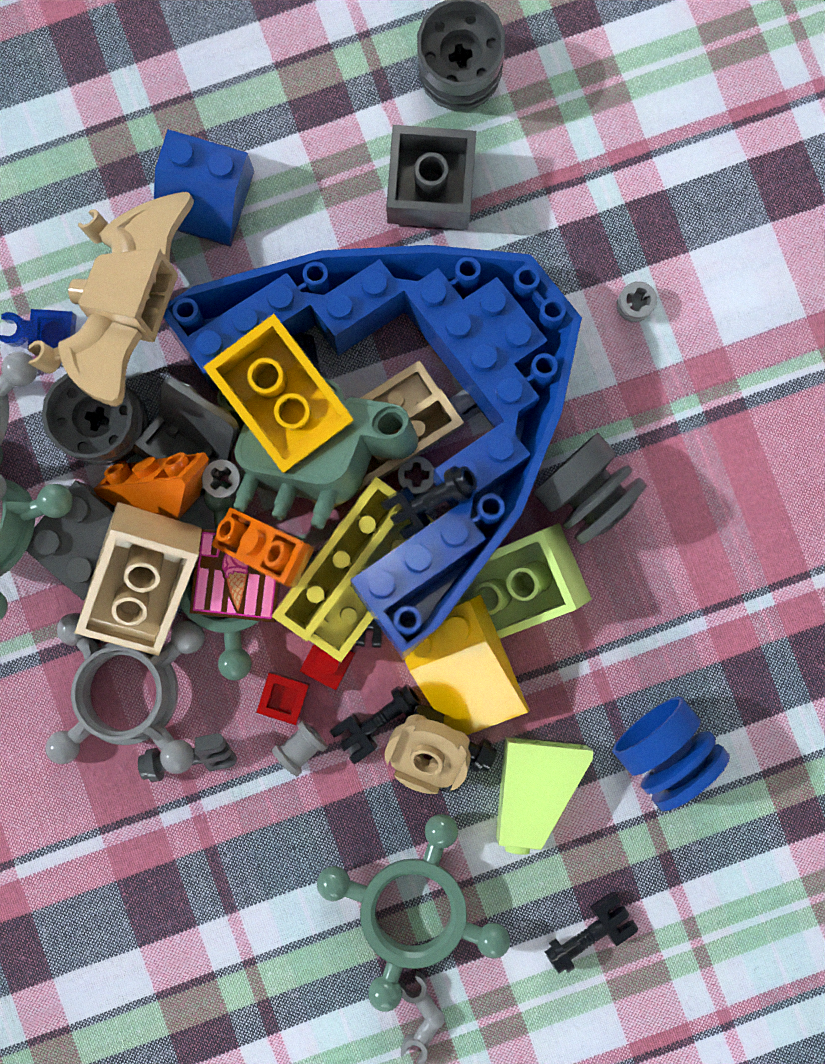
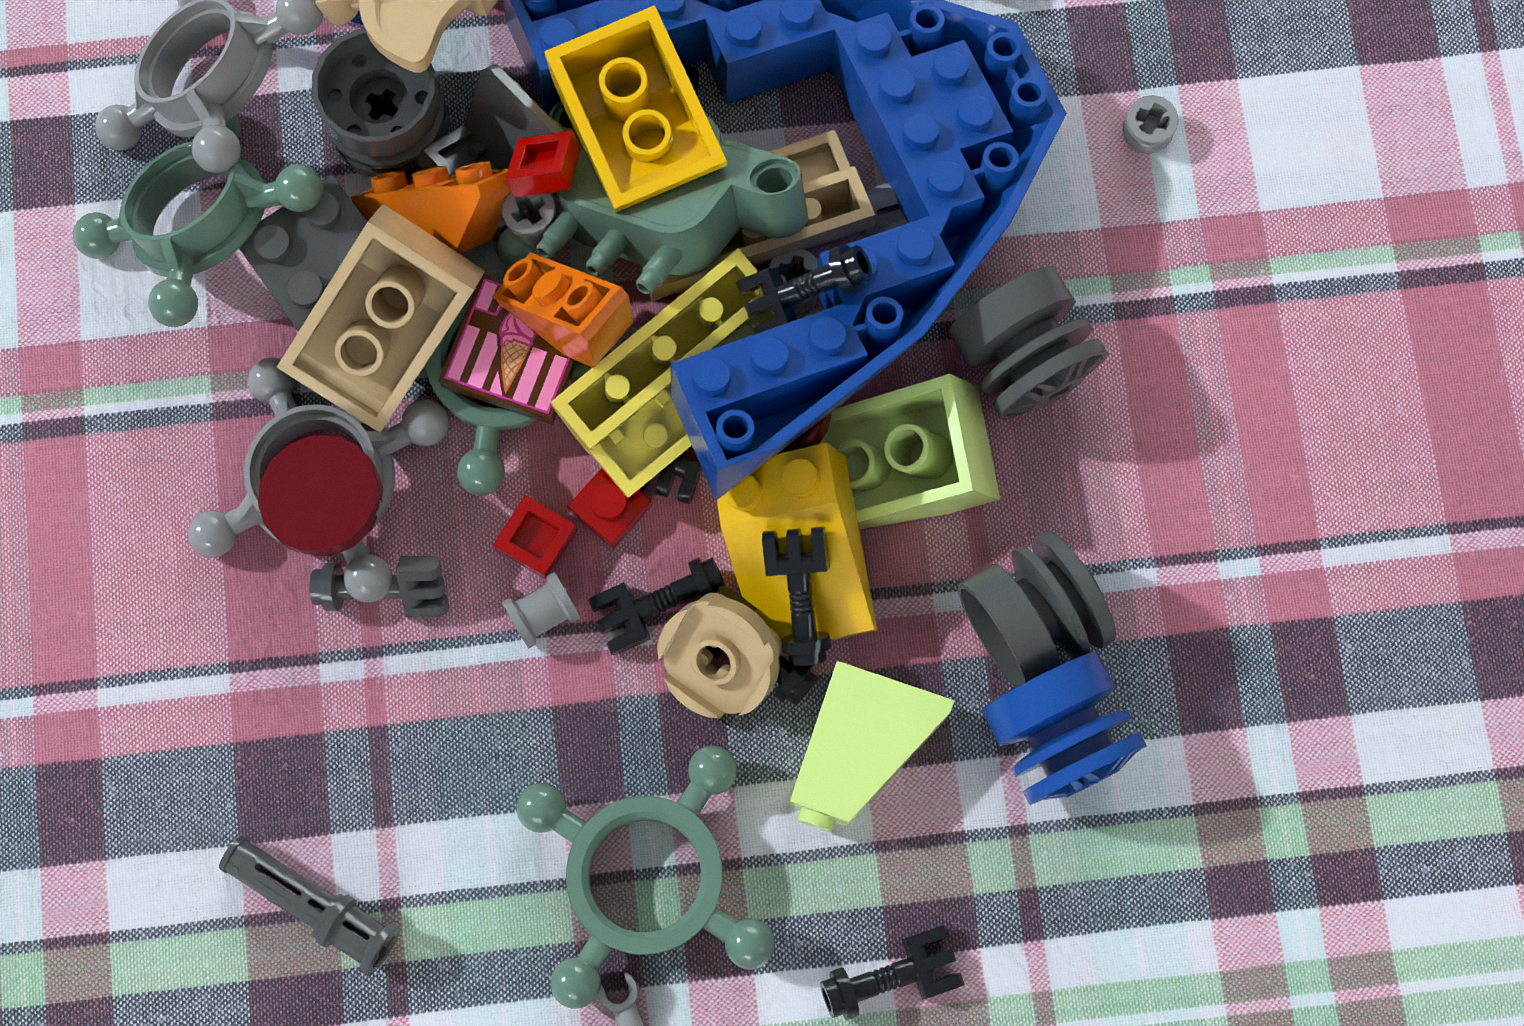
camera: 15 degrees right, 10 degrees down
none -> dark grey pin [219,836,400,976]
none -> dark red tile [258,435,383,557]
none -> red plate [505,130,581,197]
none -> black hinge [762,527,831,666]
none -> dark grey wheel [958,531,1117,688]

